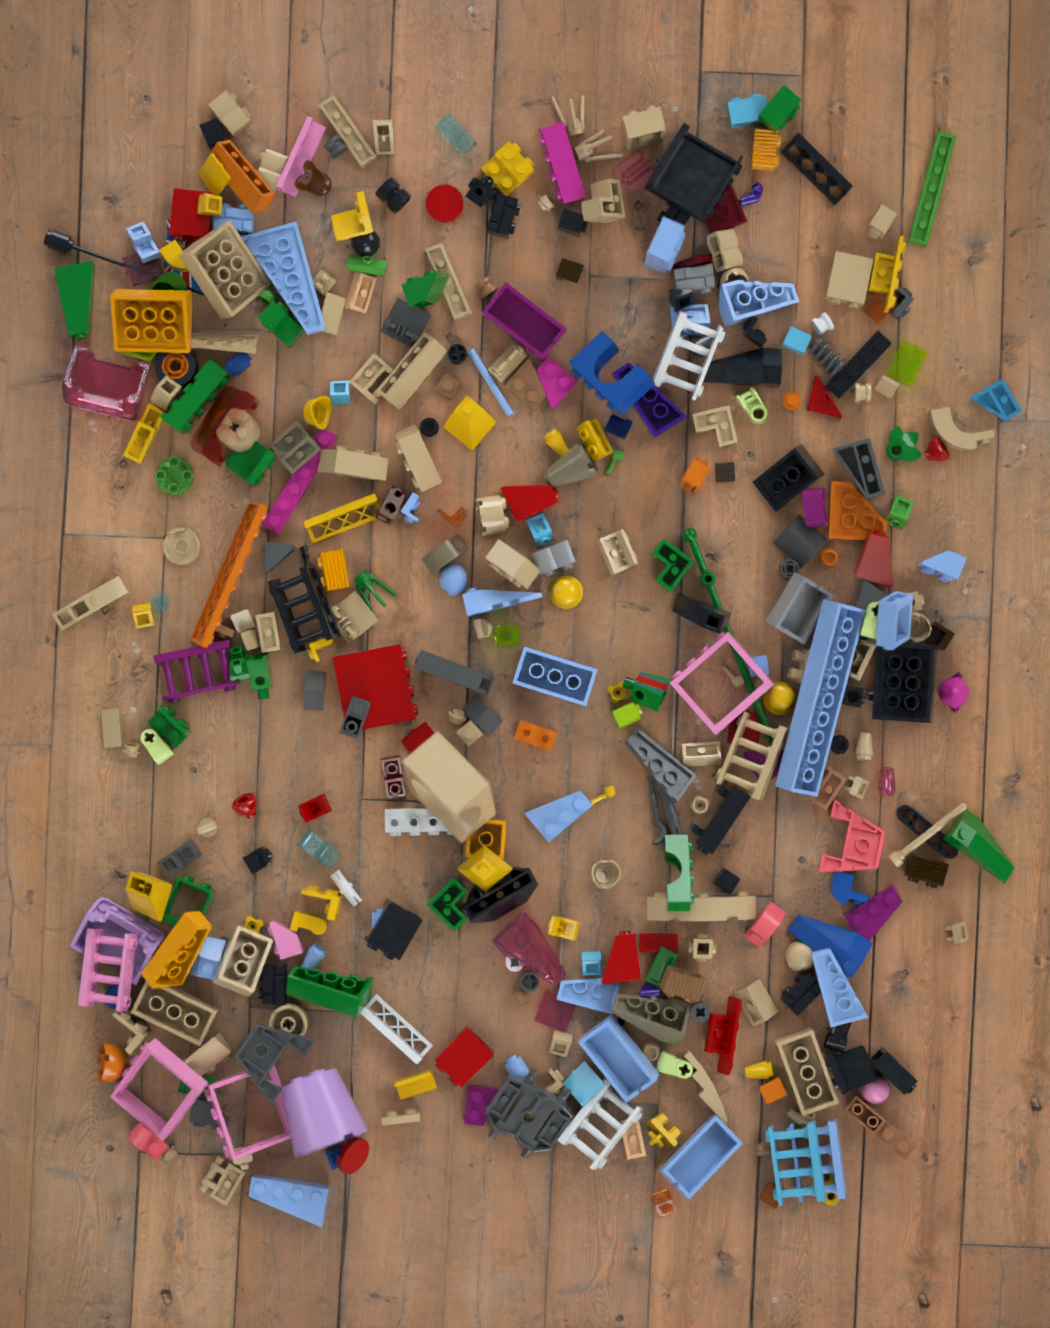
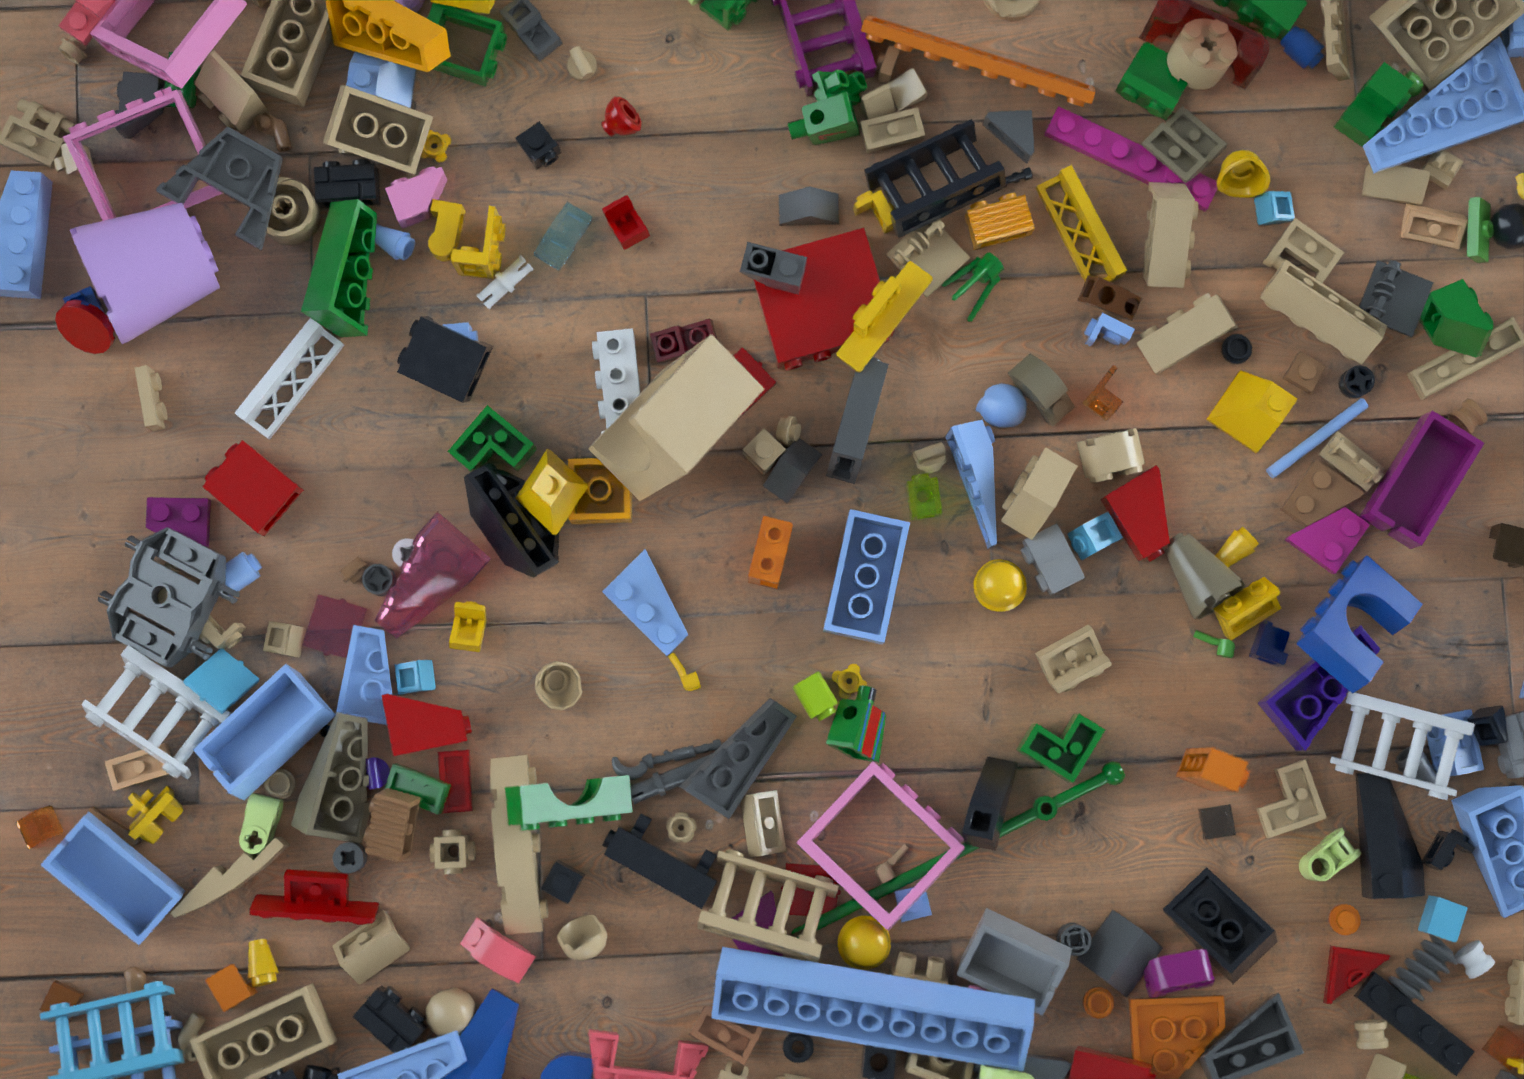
camera: 80 degrees right, 5 degrees down
yellow panel [394,1069,437,1100] -> none
none -> medium nougat arm [254,113,292,152]
none -> tan hair [557,915,607,961]
none -> yellow bracket [836,261,933,373]

